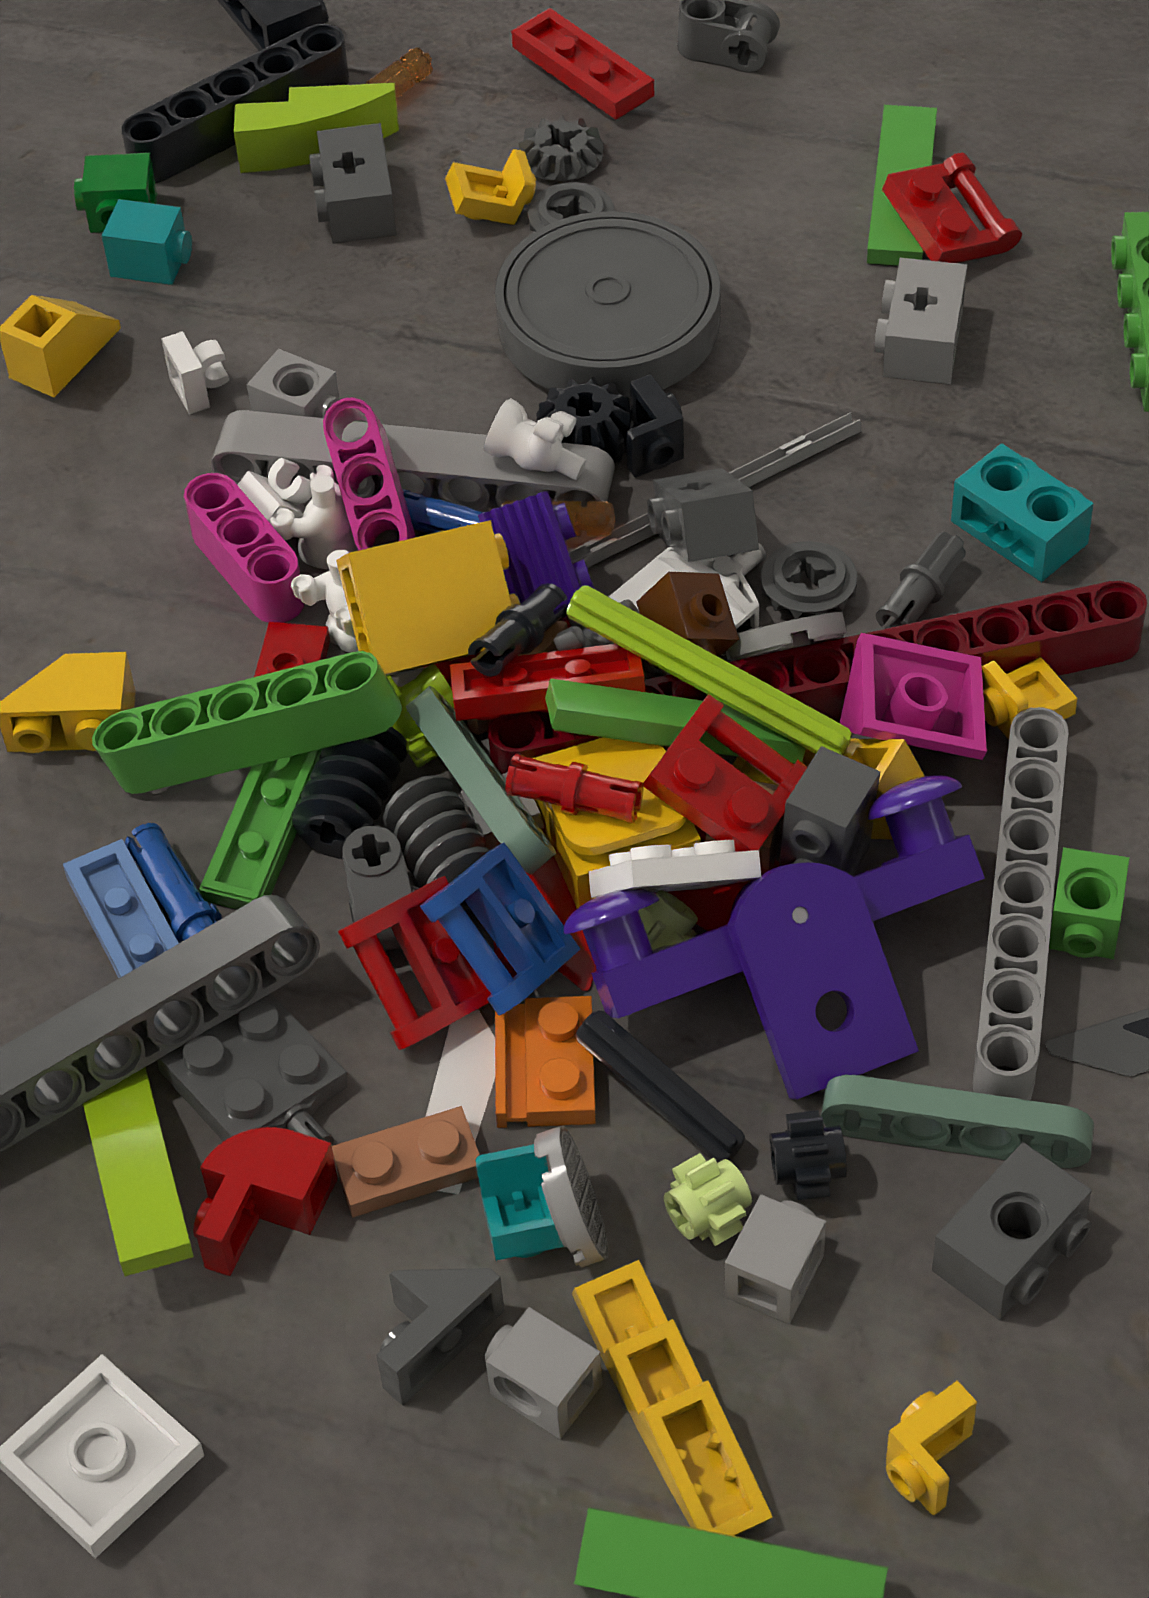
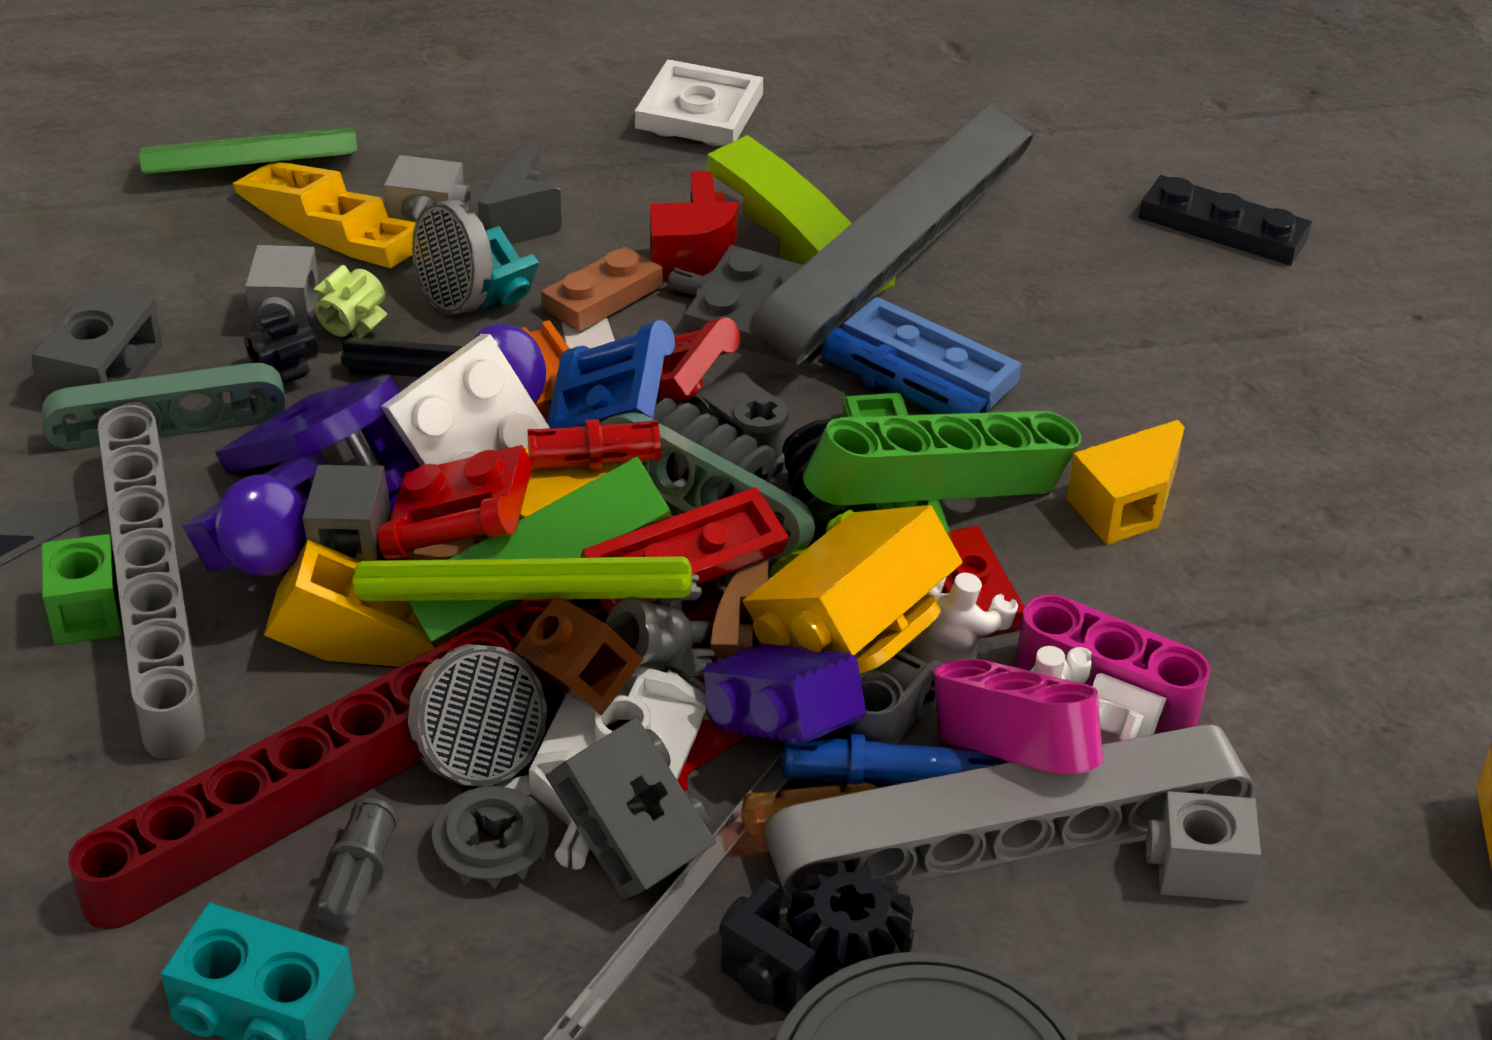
camera: 150 degrees right, 10 degrees down
white tile [161,331,229,415] -> none
black pin [468,583,569,677] -> none
white piece [483,398,587,481] -> none
dark pink slope [840,633,987,760] -> none
yellow bracket [886,1380,977,1515] -> none
yellow bracket [982,658,1078,739] -> none

